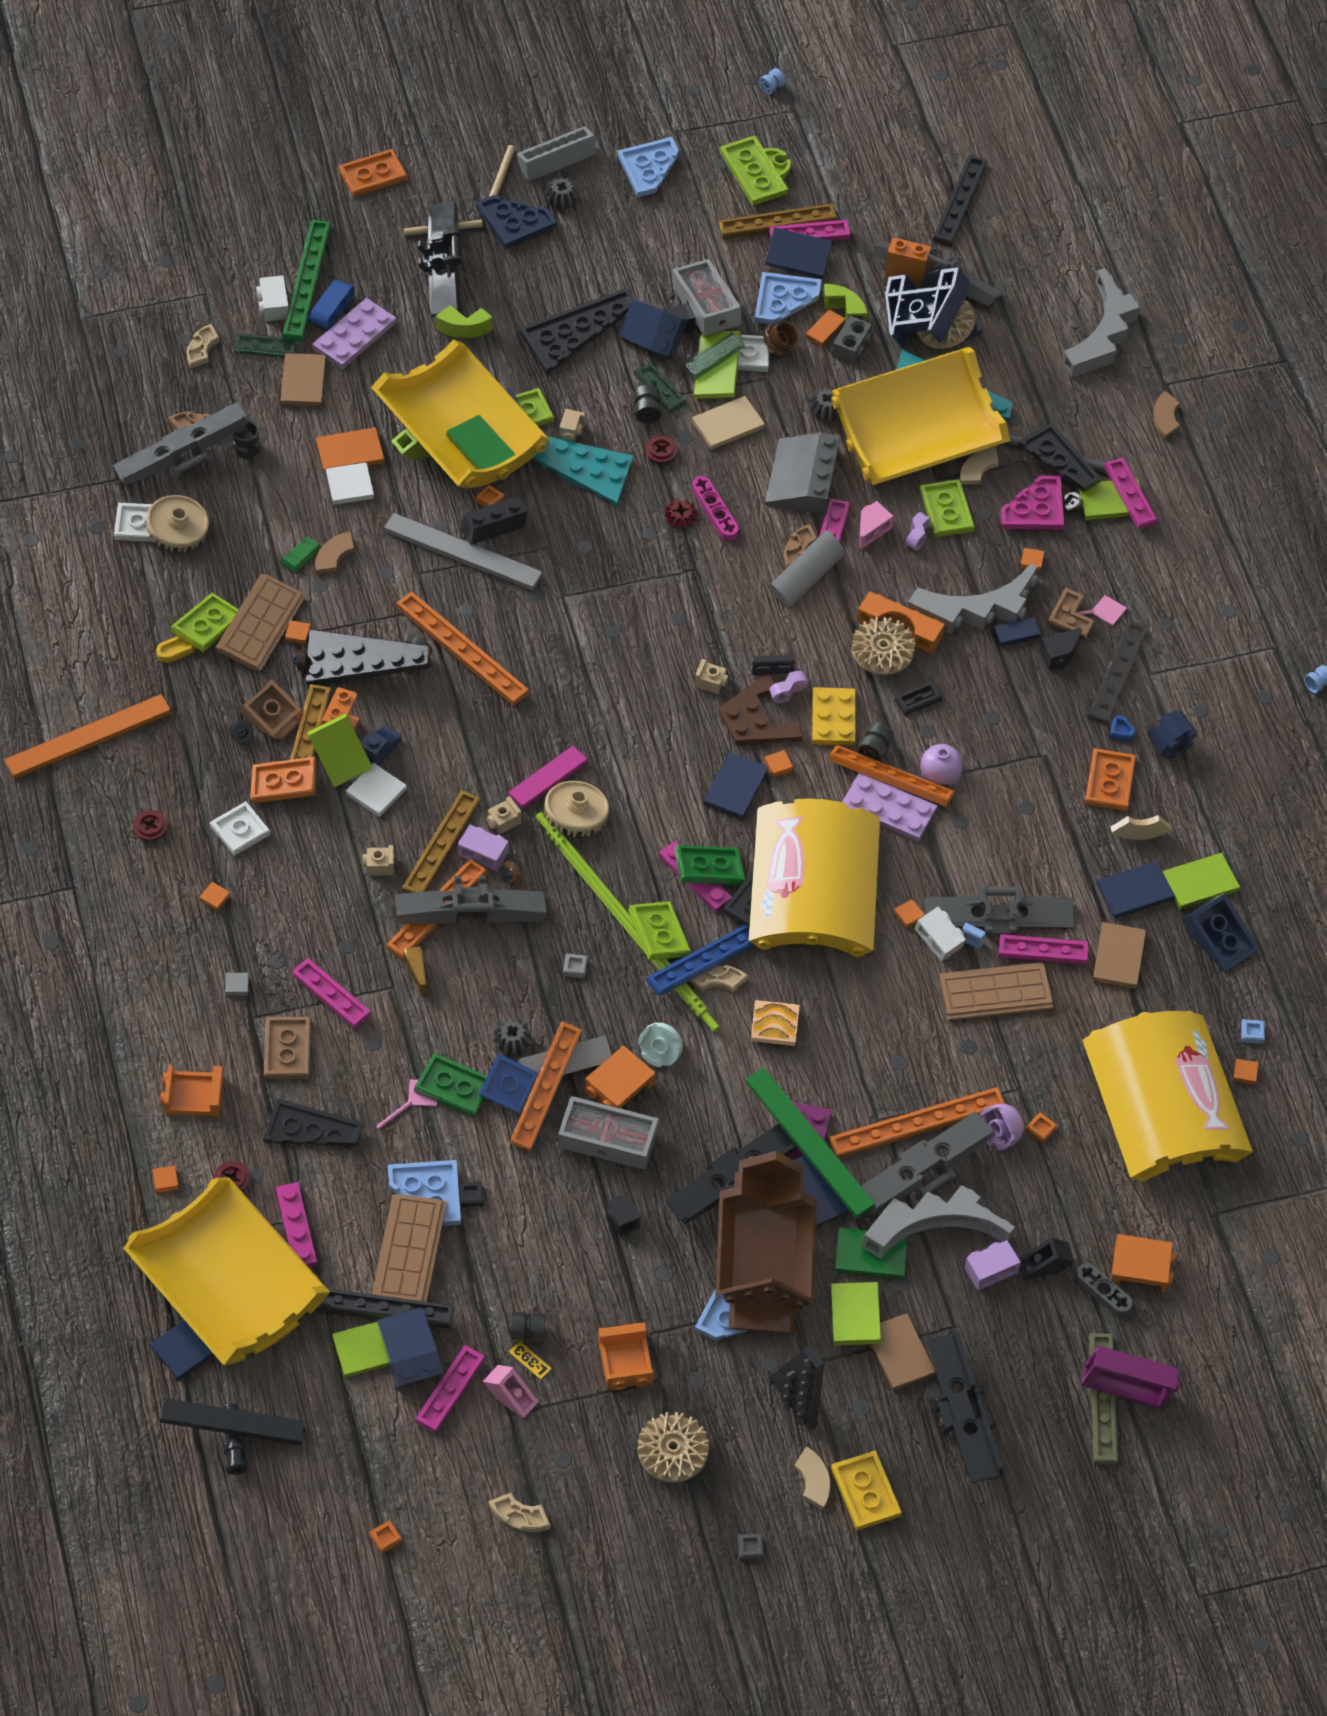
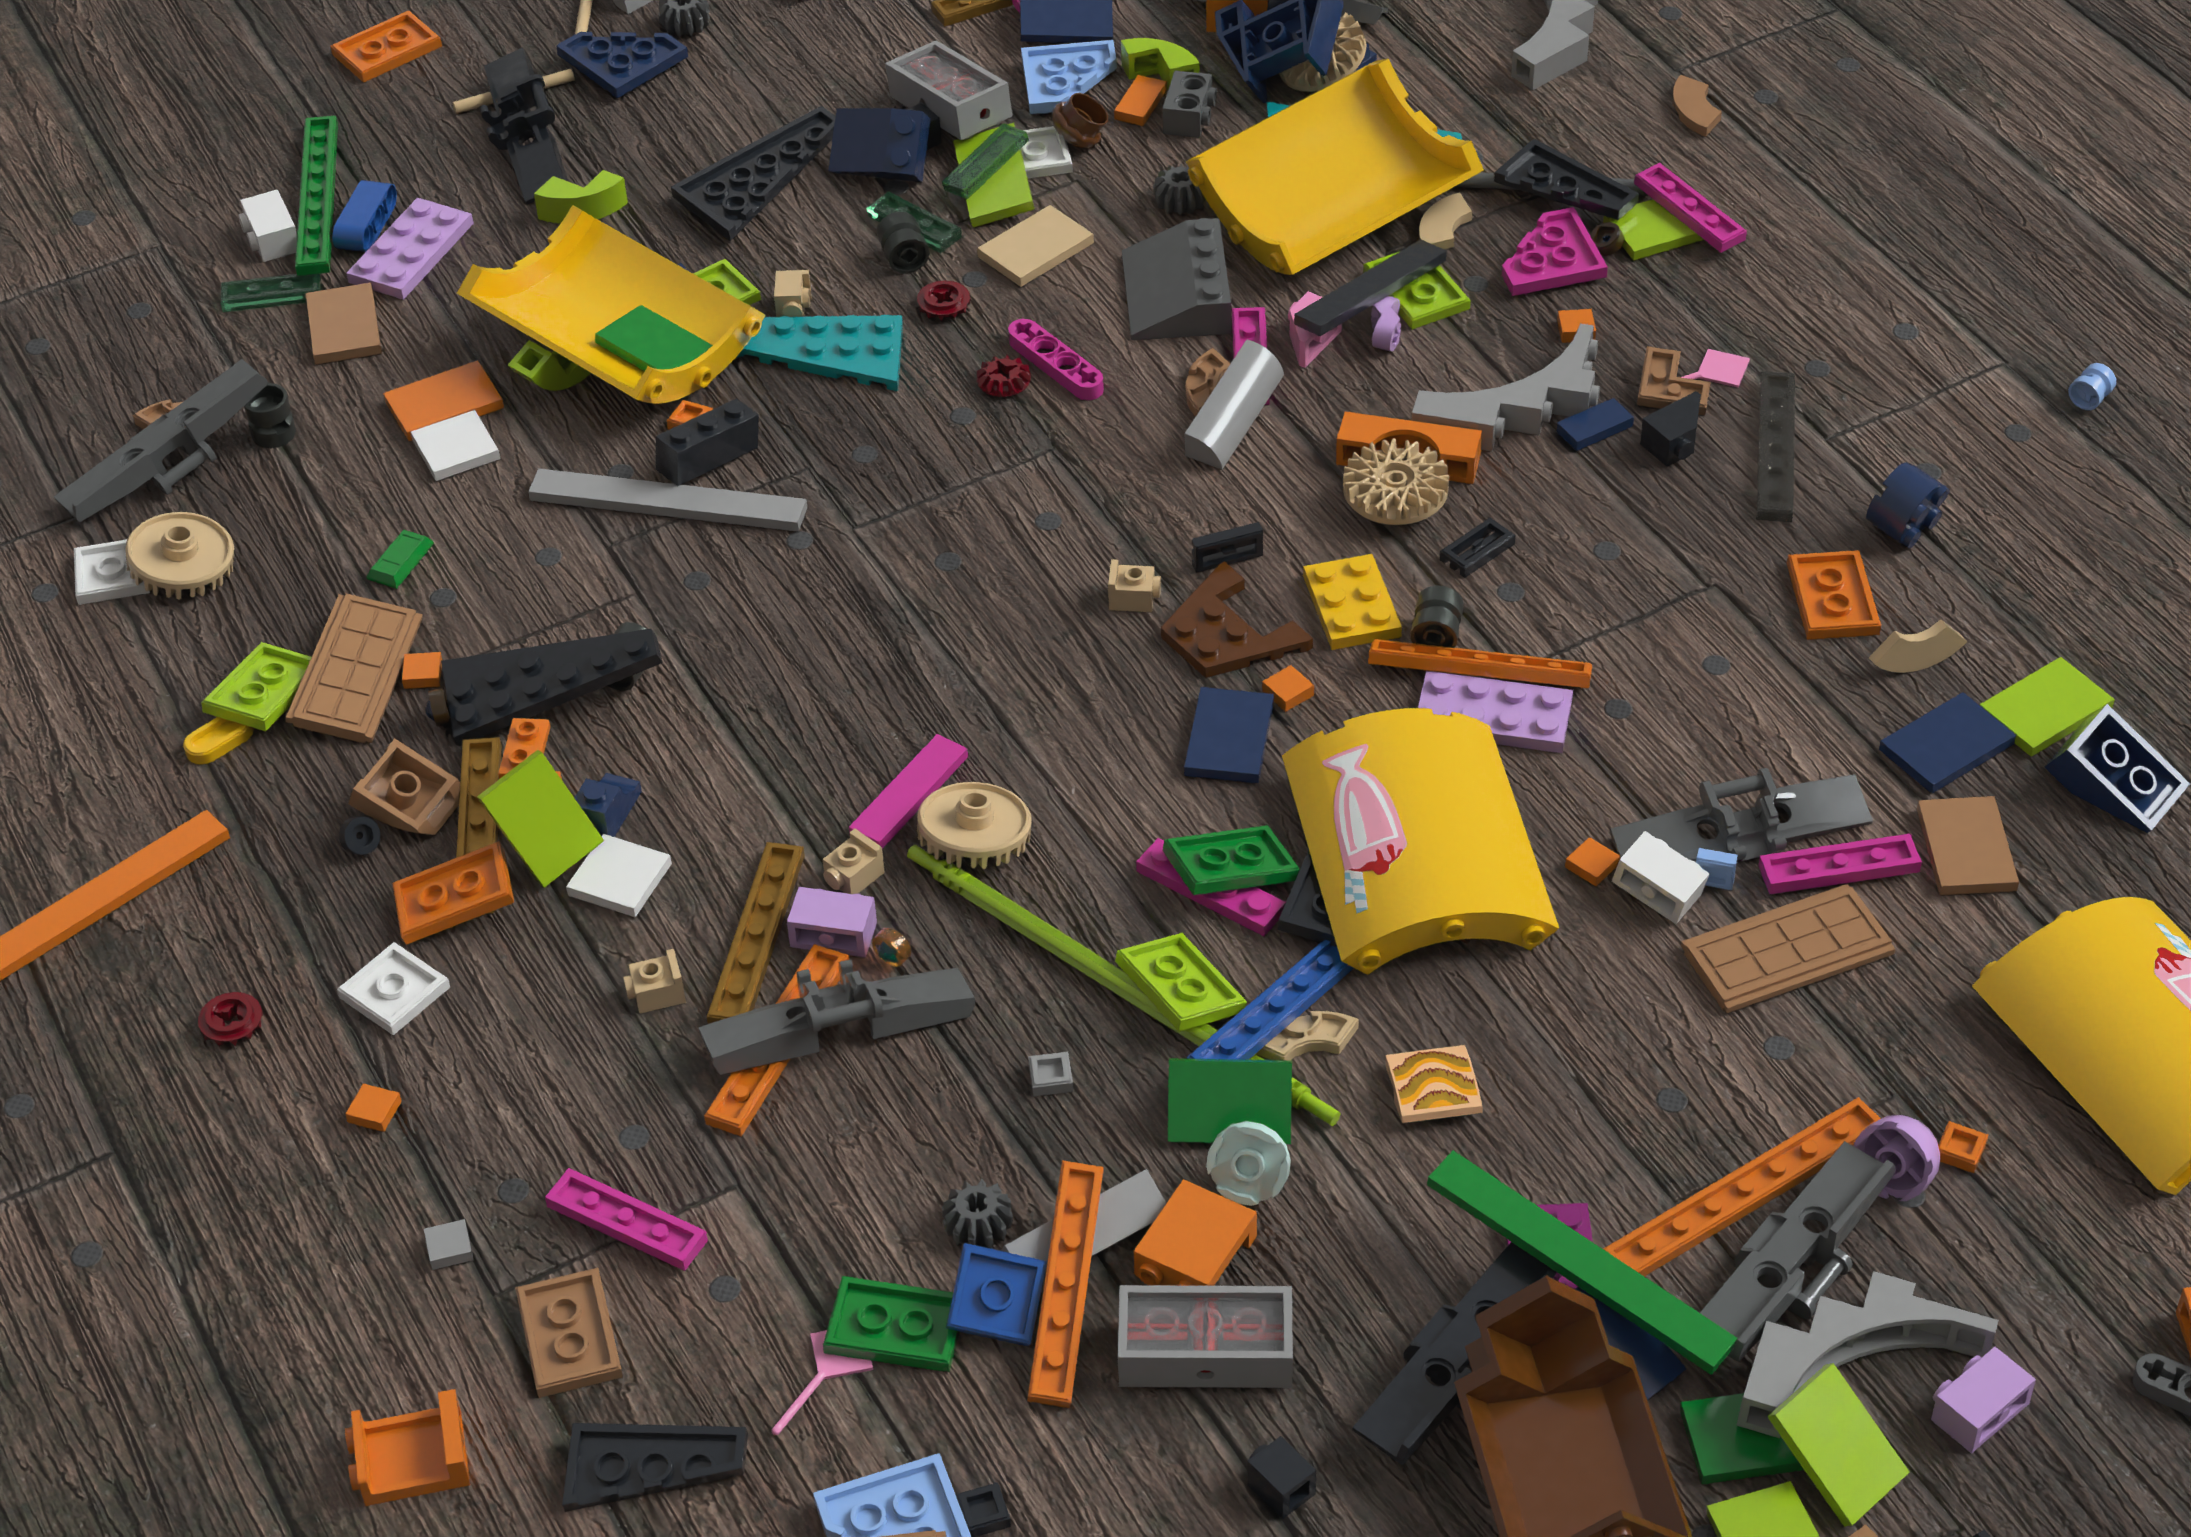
camera: 10 degrees left, 10 degrees down
tan tile [187,324,220,369] -> none
medium nougat tile [315,532,354,574] -> none
orange plate [396,591,529,706] -> none
pearl gold slope [404,947,427,996] -> none
lavender piece [770,671,809,703] -> none
lavender cylinder [920,744,963,786] -> none
black slope [1018,1237,1075,1280] -> none
blue tile [1109,716,1135,741] -> none
none -> green tile [1168,1058,1292,1144]
none -> black tile [1294,239,1447,336]
none -> lime tile [1767,1363,1910,1527]

